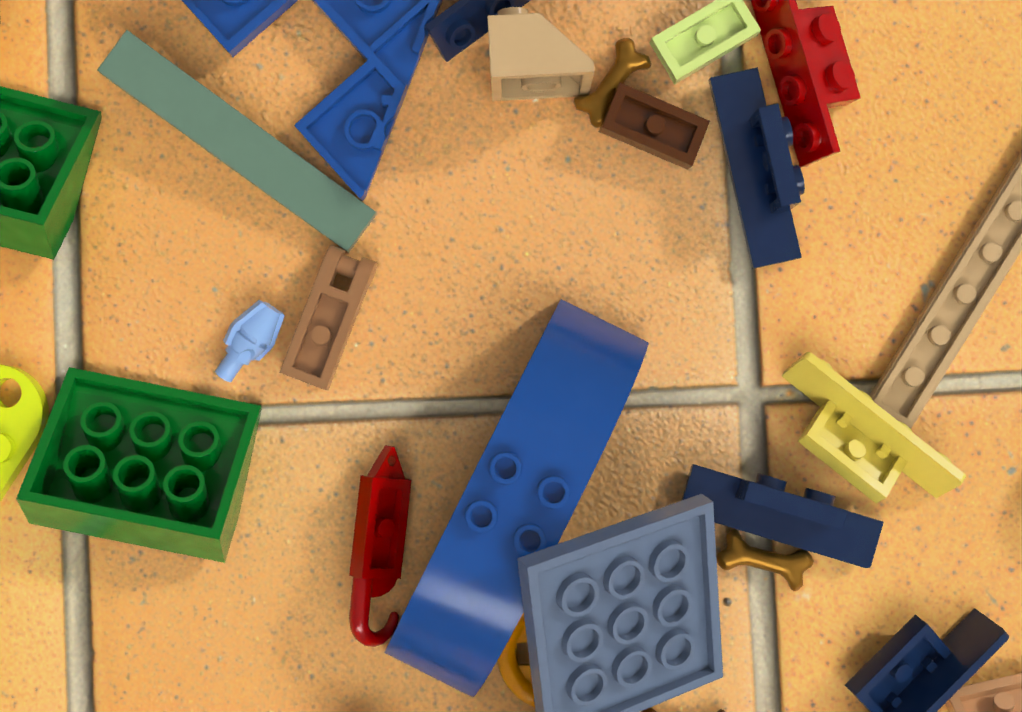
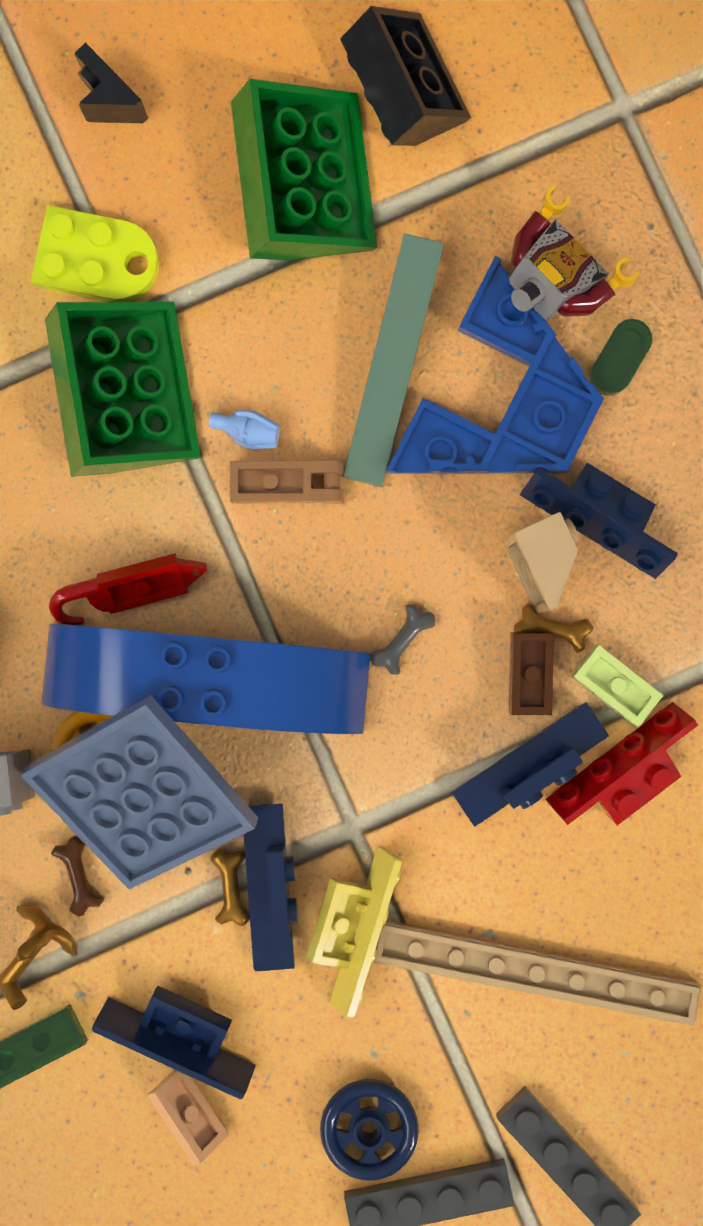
camera: 70 degrees right, 0 degrees up
none -> dark grey piece [371,604,435,675]

